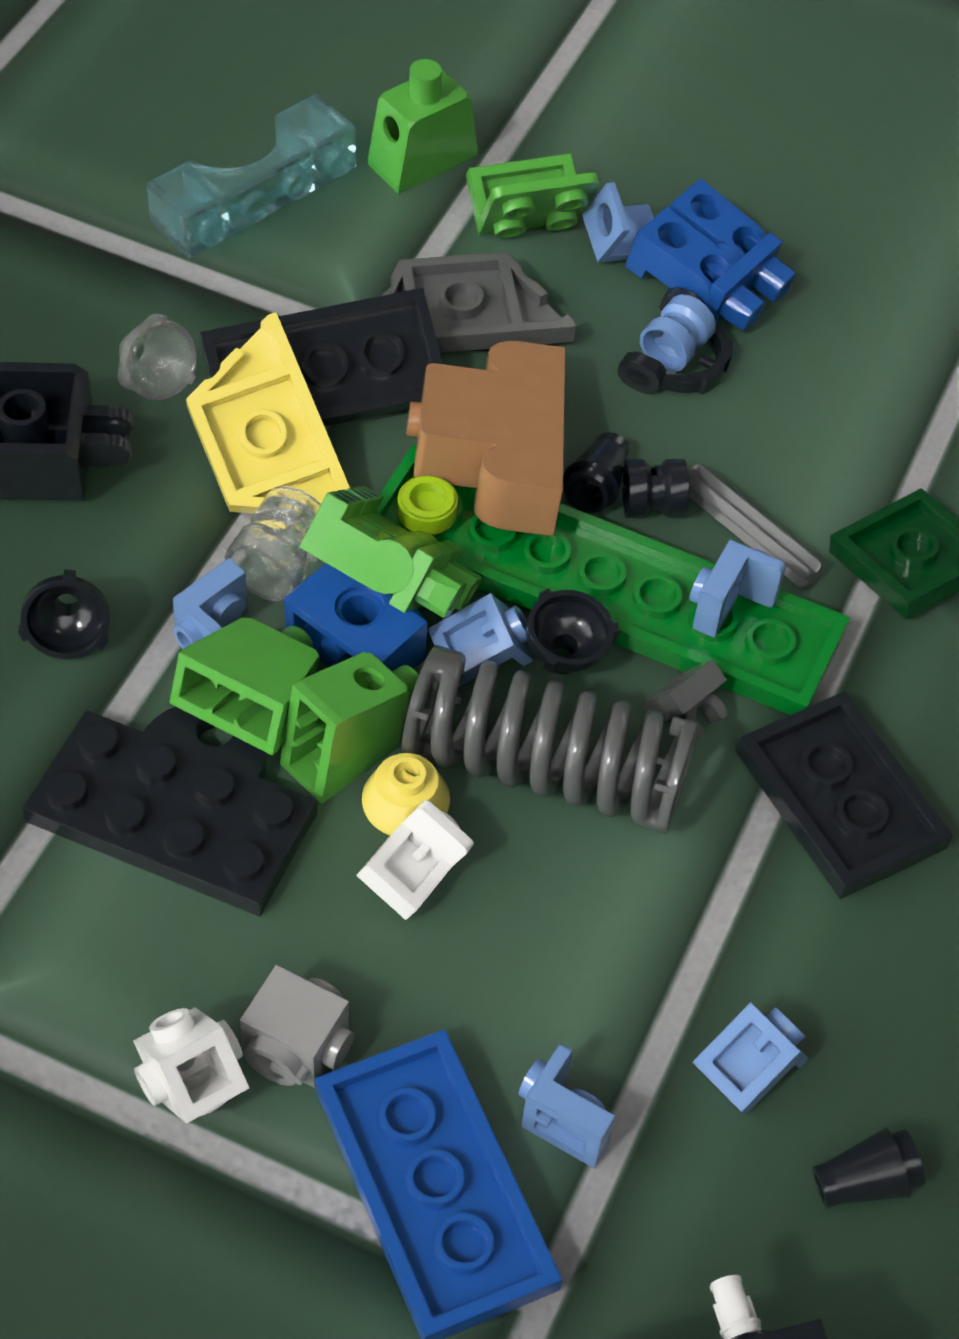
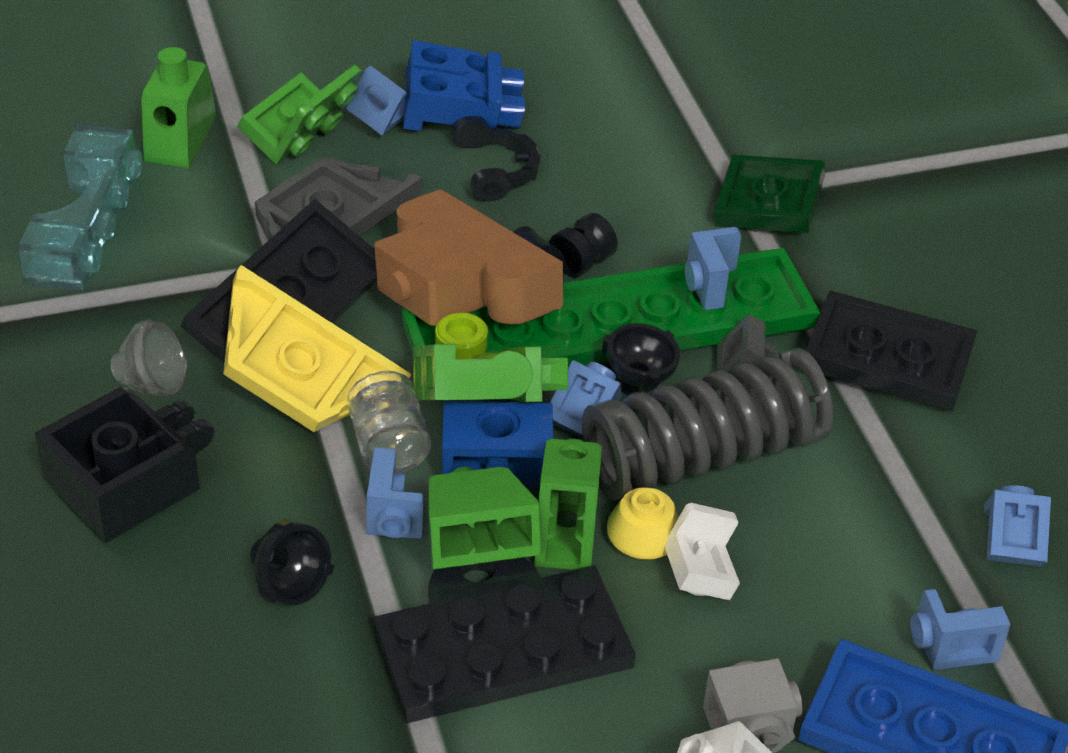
camera: 40 degrees left, 10 degrees down
medium blue wheel [640,294,716,372] -> none
dark grey axle [688,464,824,589] -> none

